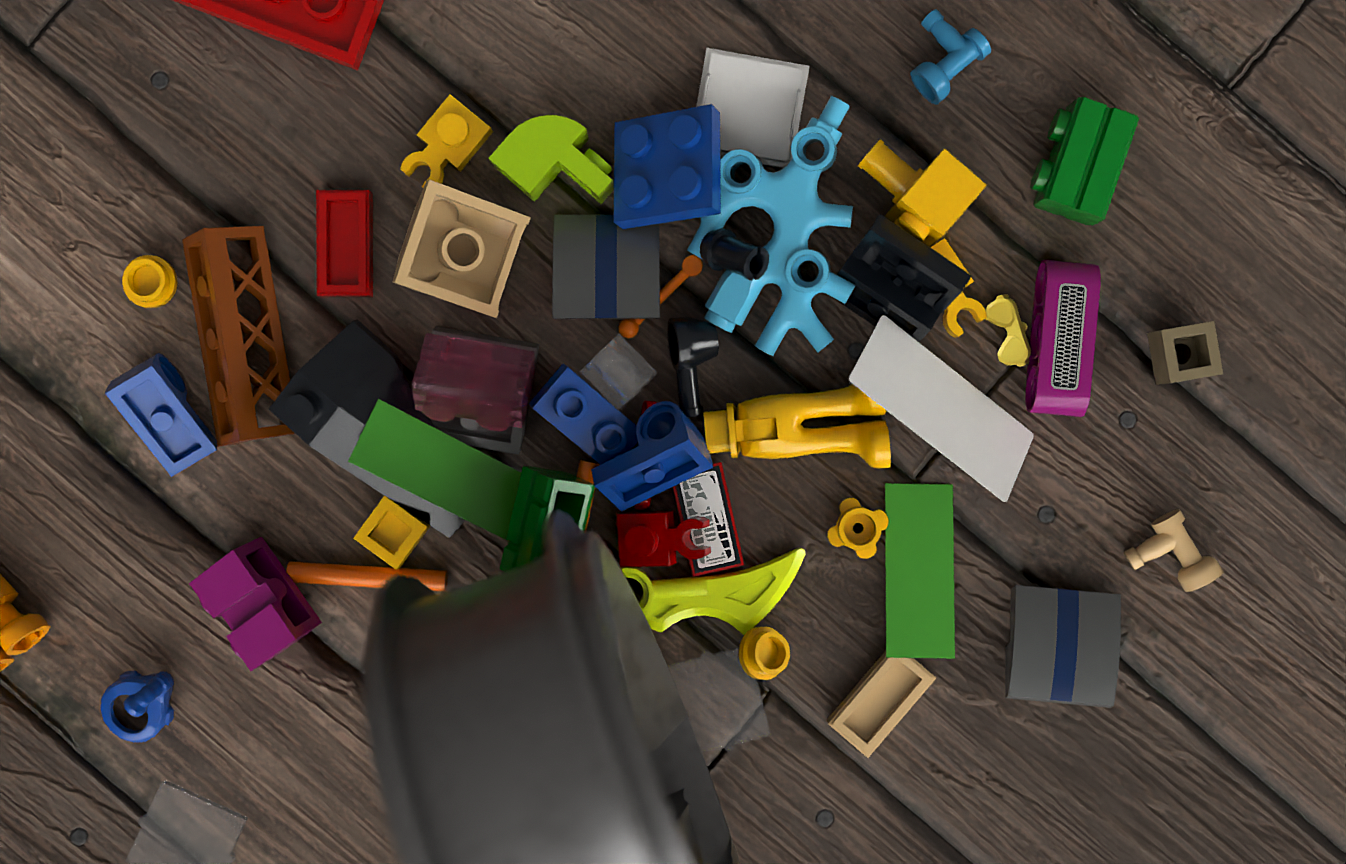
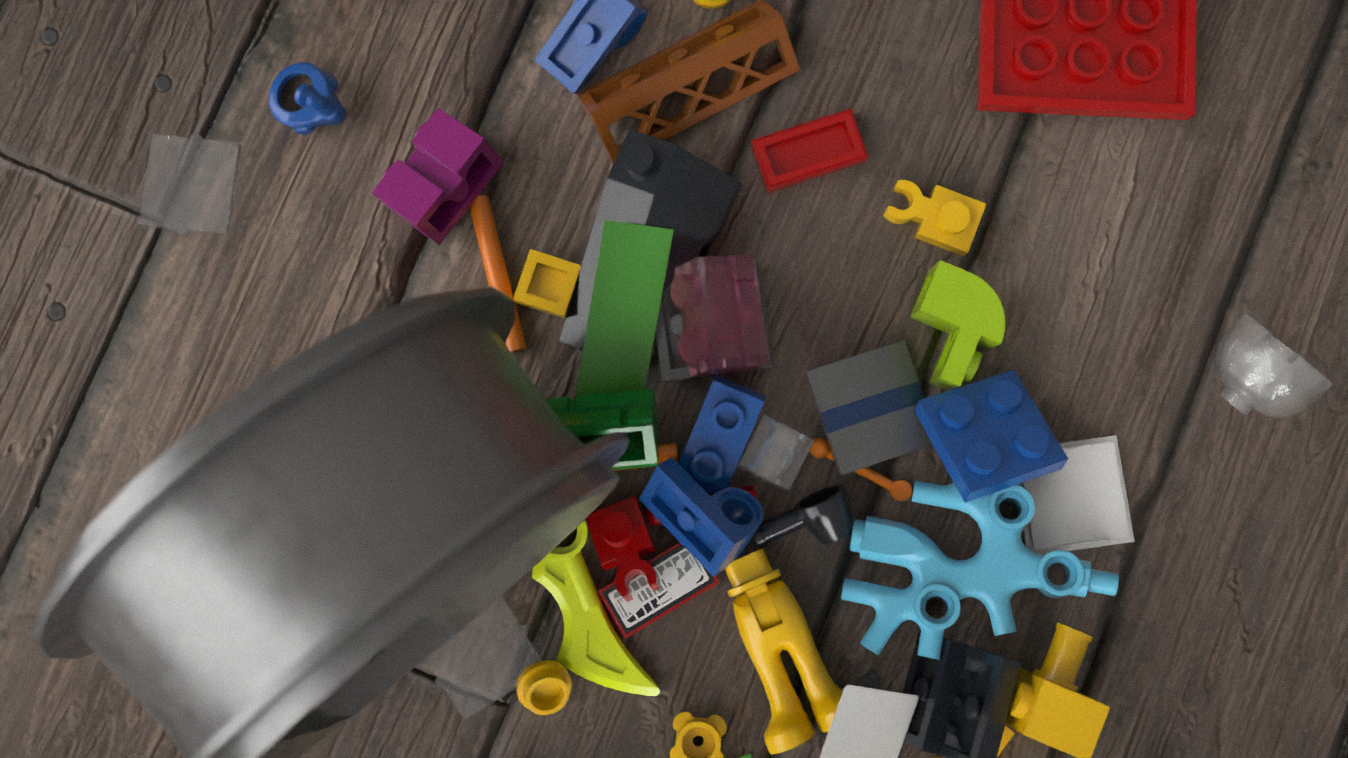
camera: 75 degrees right, 5 degrees down
tan slope [392,179,531,318] -> none
black pin [700,228,769,281] -> none
dark azure piece [910,9,991,105] -> none

